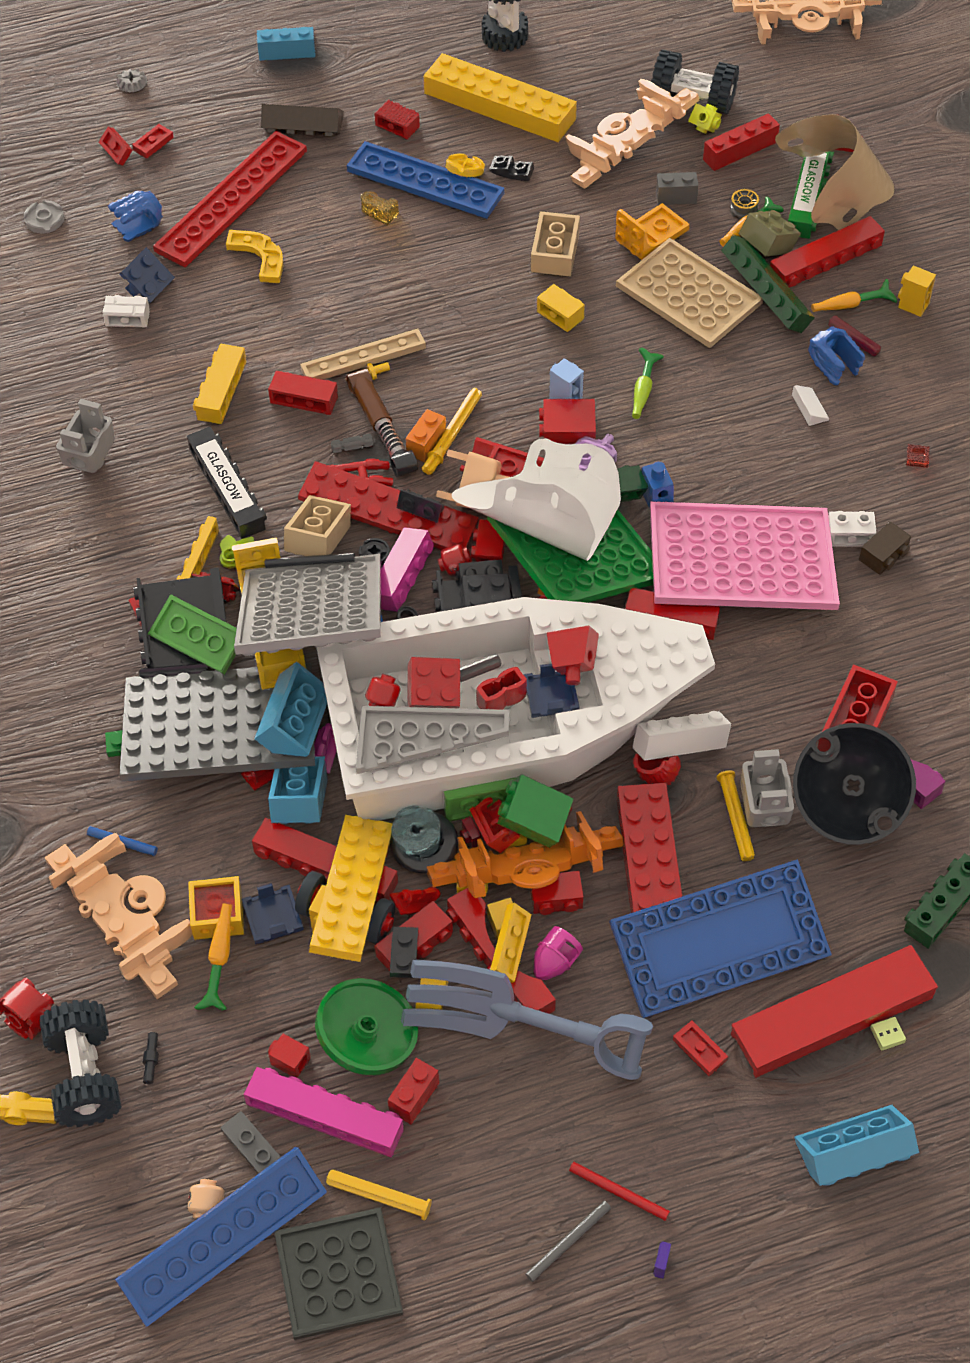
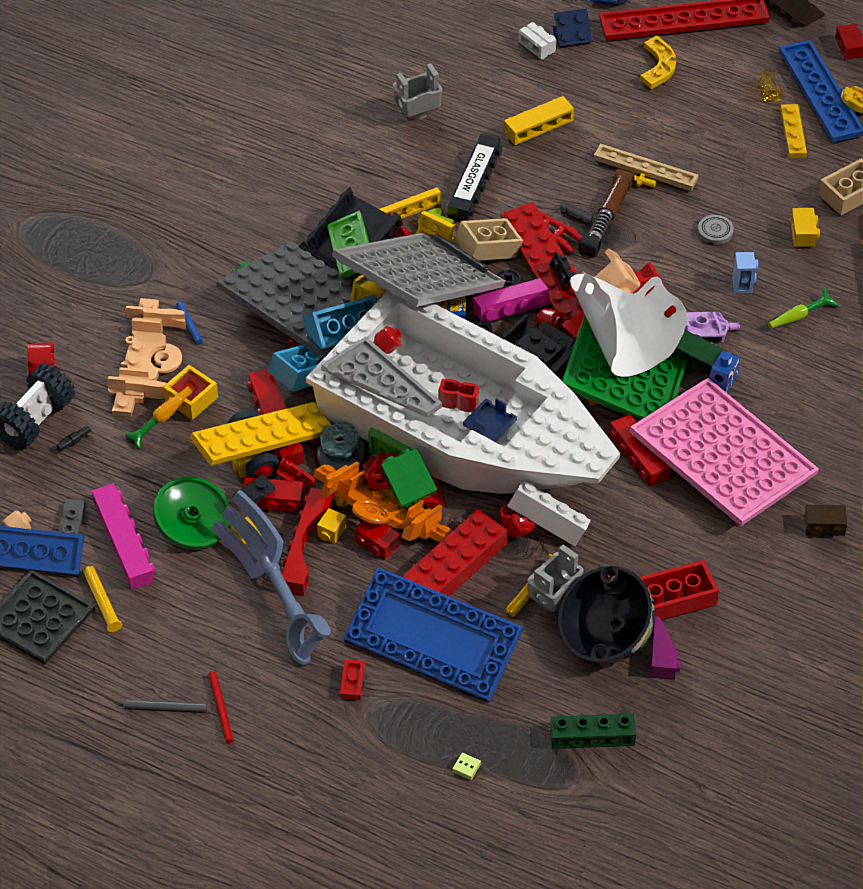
camera: 45 degrees right, 5 degrees down
dark blue piece [242,883,304,944] -> none
brick [268,371,338,415] -> none
red brick [268,1033,311,1078] -> none
red brick [388,1058,439,1125] -> none
orange brick [406,409,446,462] -> none
red brick [407,657,460,709] -> none
yellow axle [422,388,482,475] -> none
dark grey axle [460,654,502,682] -> none
yellow plate [490,903,532,983] -> none
dark pink helmet [533,926,583,980] -> none
red brick [539,399,596,445] -> none
red torso [547,625,599,685] -> none
dark purple tile [653,1241,671,1279] -> none
red tile [731,945,938,1078] -> none
dark azure slope [794,1105,919,1186] -> none
white brick [828,511,876,547] -> none
none -> light grey tile [698,215,734,245]
none -> yellow plate [780,104,807,158]

